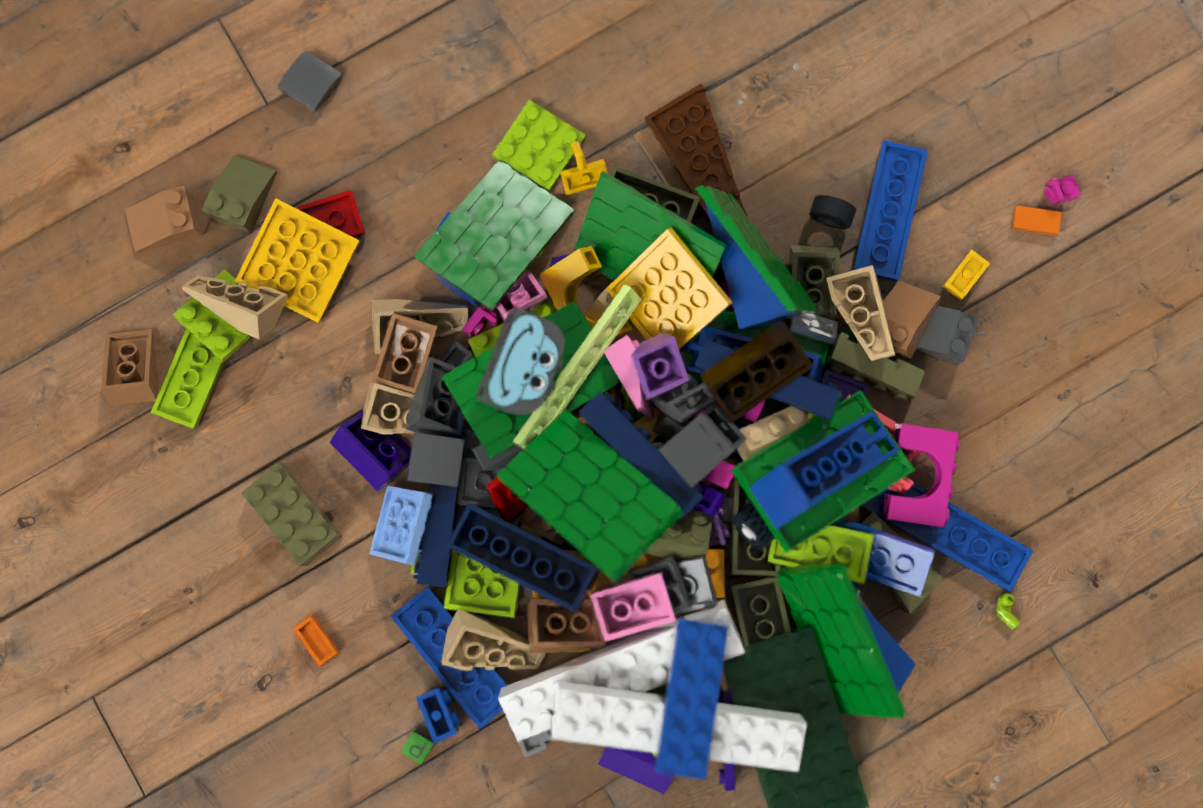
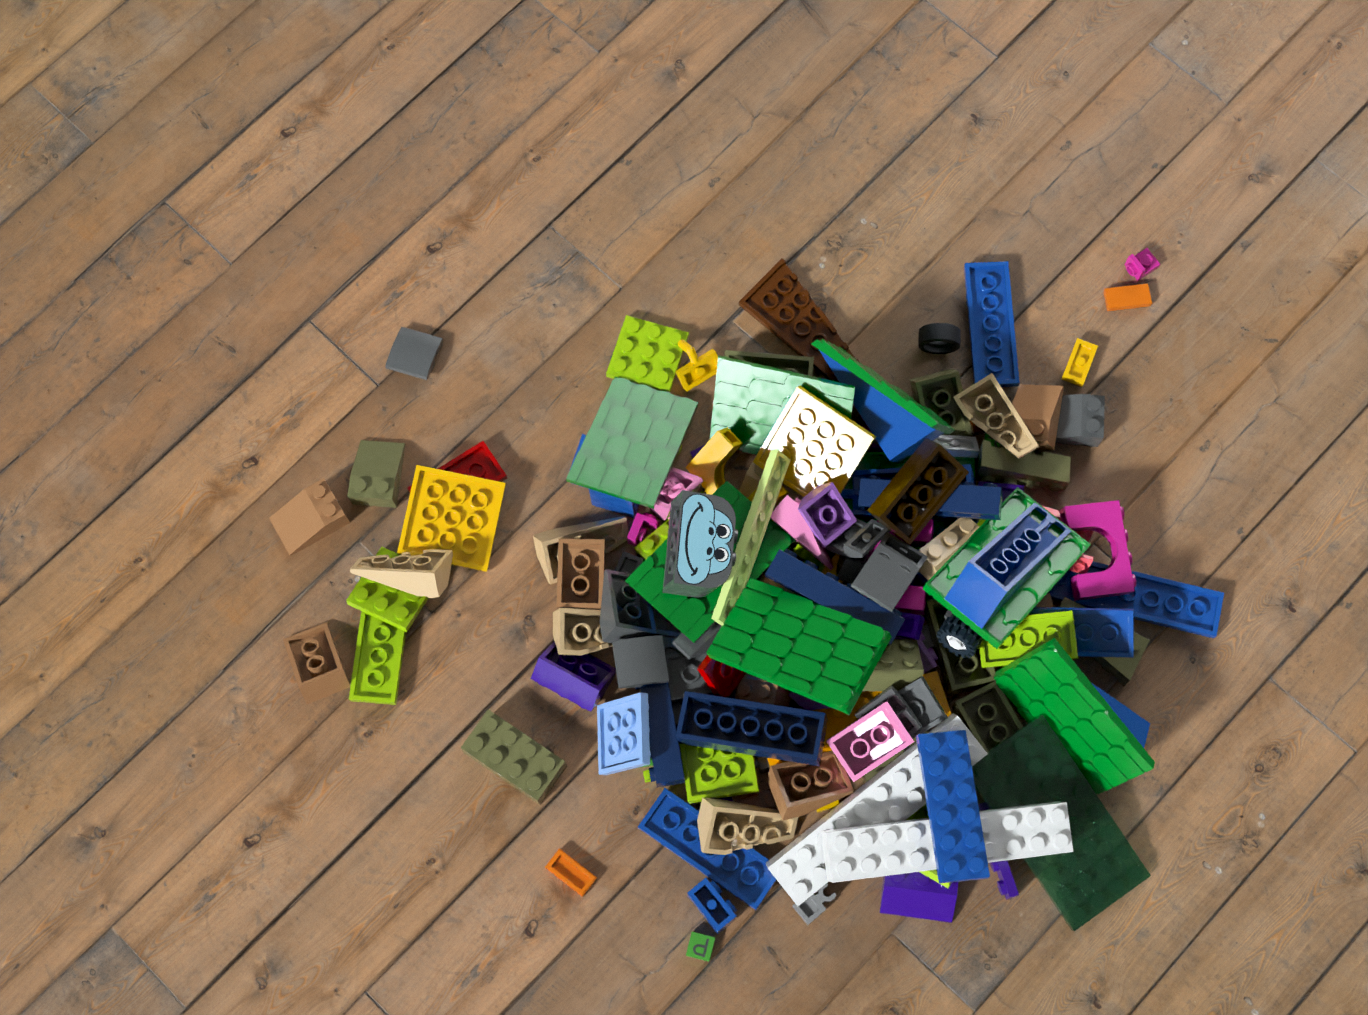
camera: 15 degrees left, 10 degrees down
lime arm [996,593,1020,630] -> none

